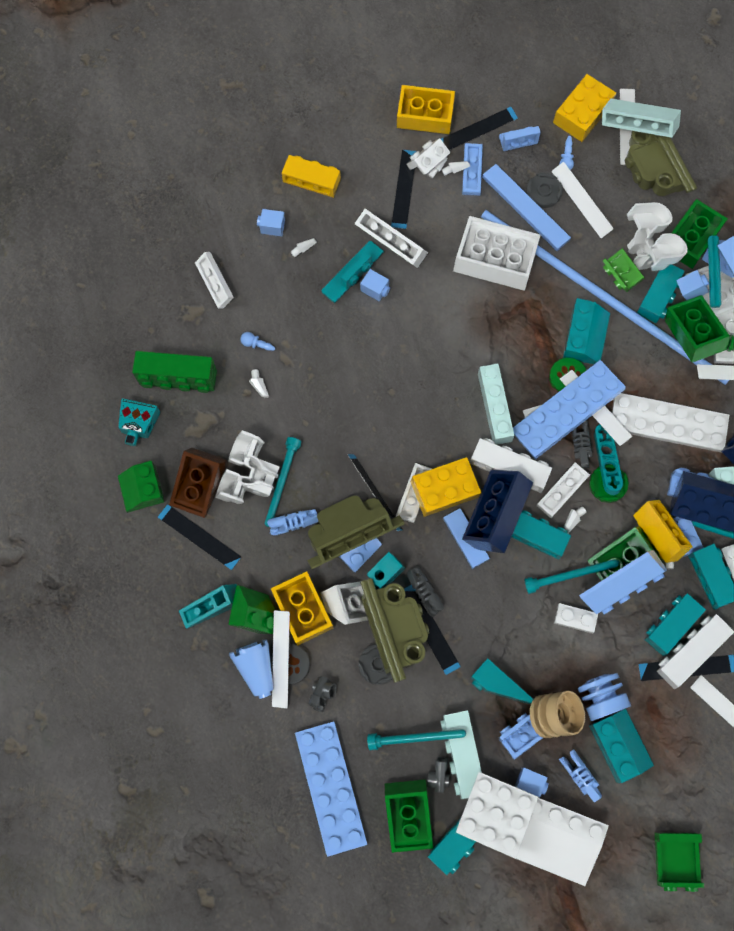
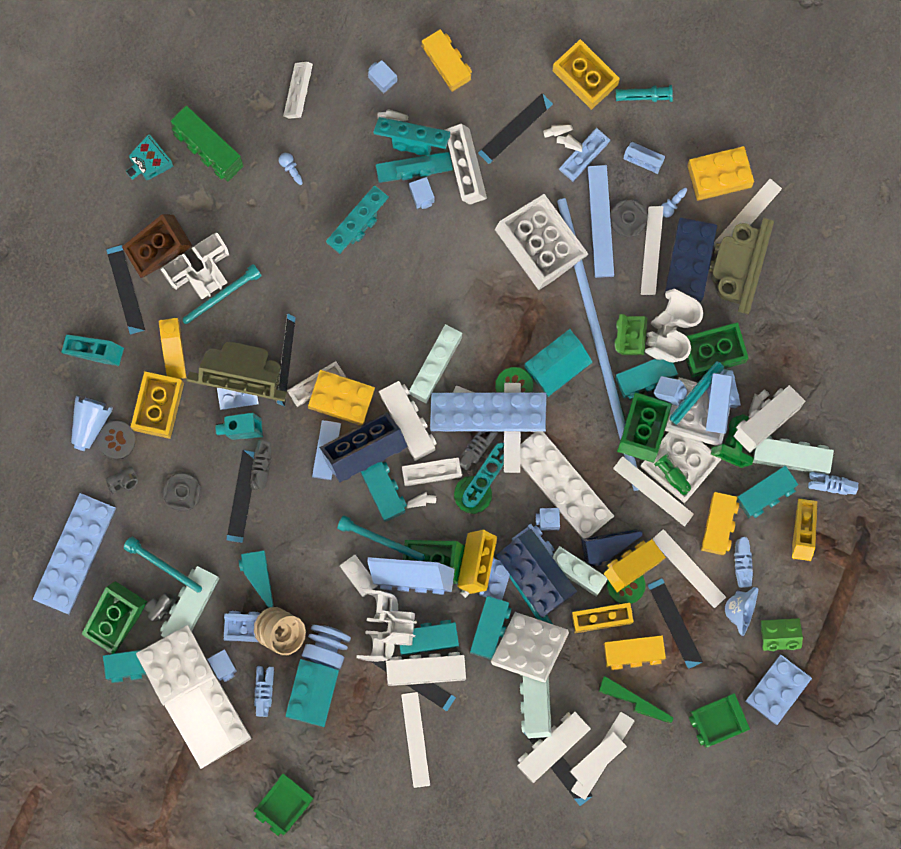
camera: 35 degrees right, 5 degrees up
green slope [118,461,165,513] -> none
green slope [228,585,275,634] -> none
white bar [249,370,269,398] -> none
light blue hinge [267,509,319,536] -> none
white sticker [272,610,290,708] -> none
white slope [320,582,368,625] -> none
olive brick [360,578,429,683] -> none
white bracket [406,138,450,175] -> none
black sticker [441,107,518,150] -> none
light aqua brick [602,98,681,138] -> none
none -> yellow slope [159,318,187,379]
none -> teal bracket [326,186,389,254]
none -> white piece [357,590,417,662]
none -> teal bracket [373,117,451,156]
none -> light blue brick [536,508,560,531]
none -> teal pin [616,85,673,102]
none -> dark blue brick [664,217,717,302]

